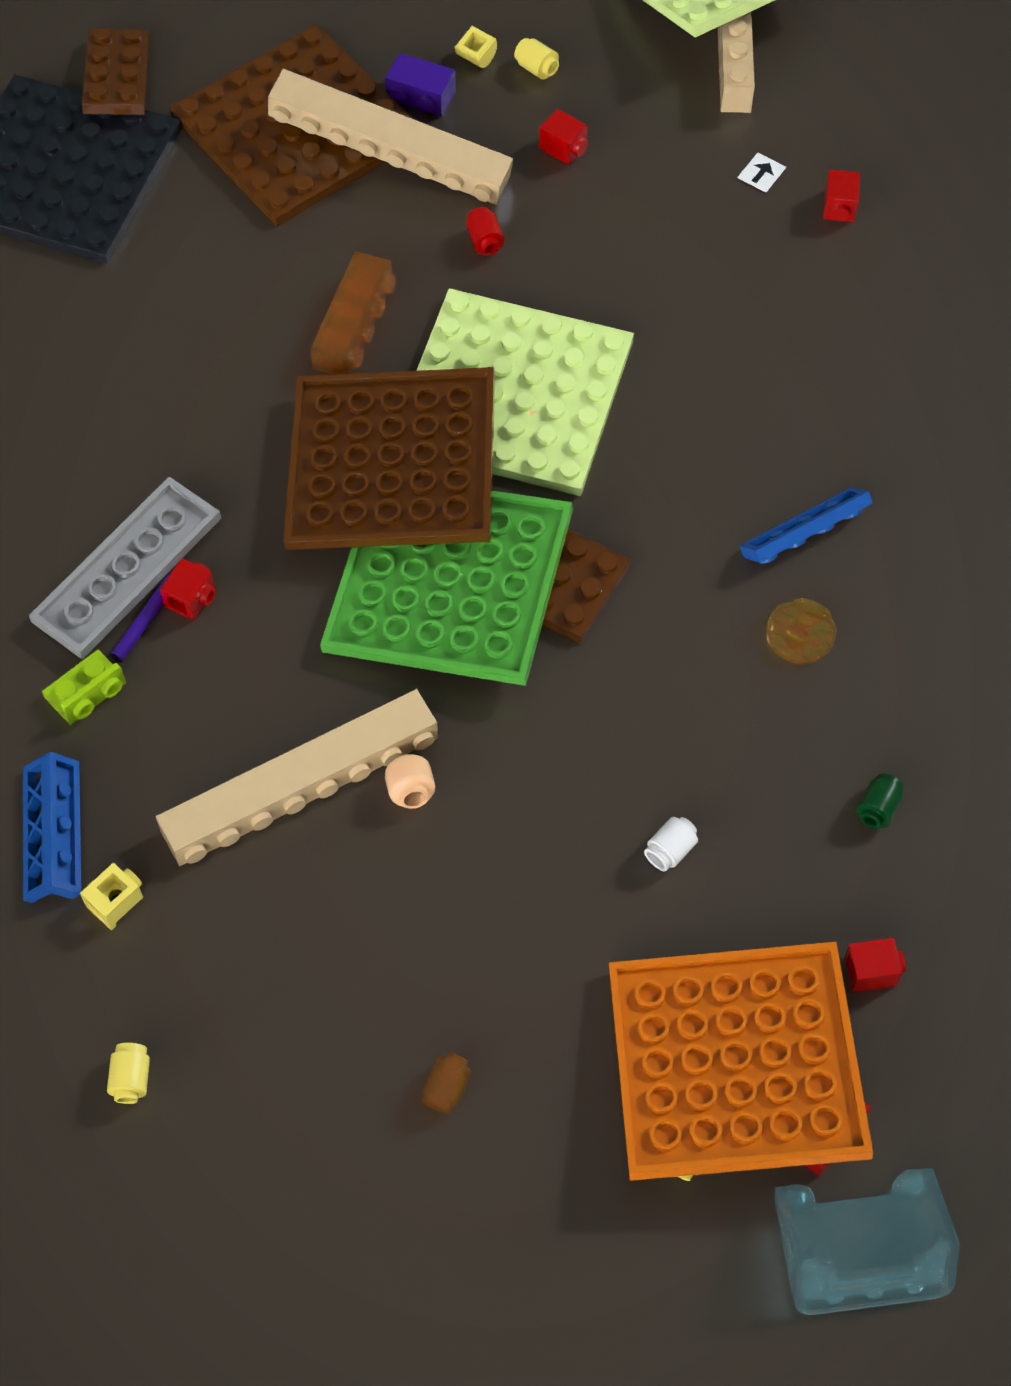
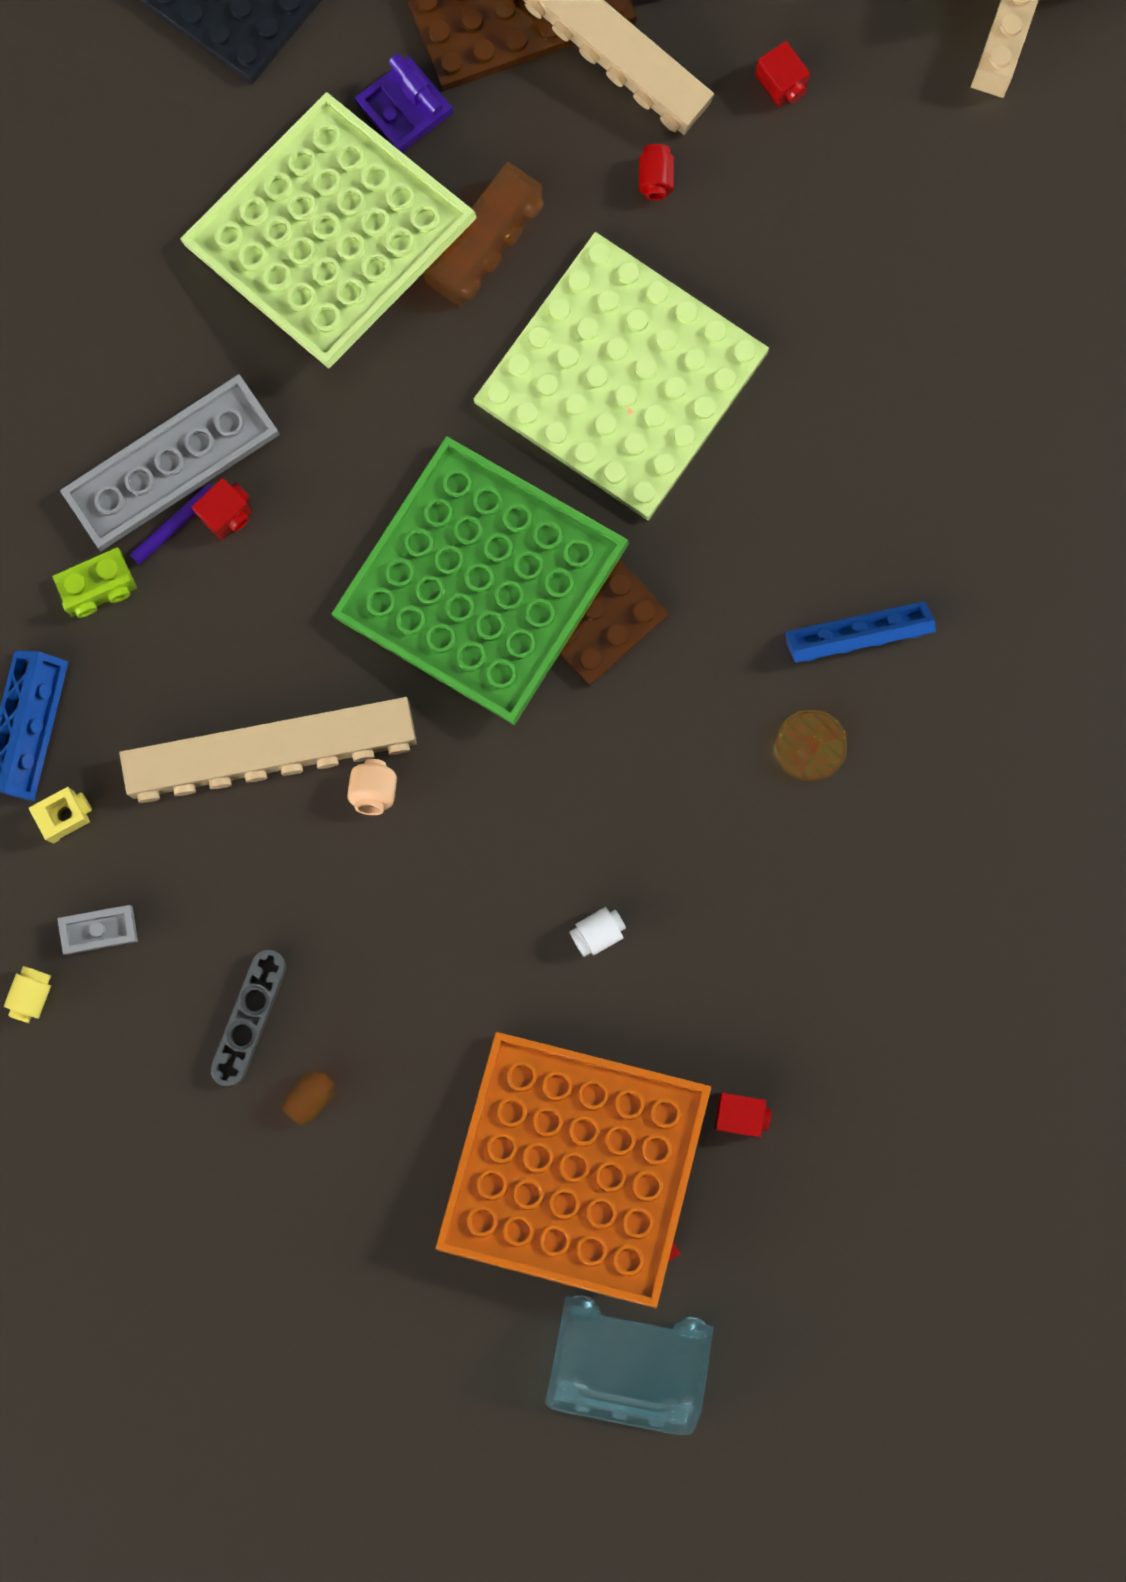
camera: 20 degrees right, 20 degrees up
reddish brown plate [283,367,495,550] -> none
white sticker [737,153,787,193] -> none
red brick [823,169,860,222] -> none
dark green brick [856,773,904,829] -> none
none -> light grey plate [57,905,138,955]
none -> yellowish green plate [180,92,476,369]
none -> dark grey beam [211,949,287,1087]
none -> dark purple plate [355,53,453,153]

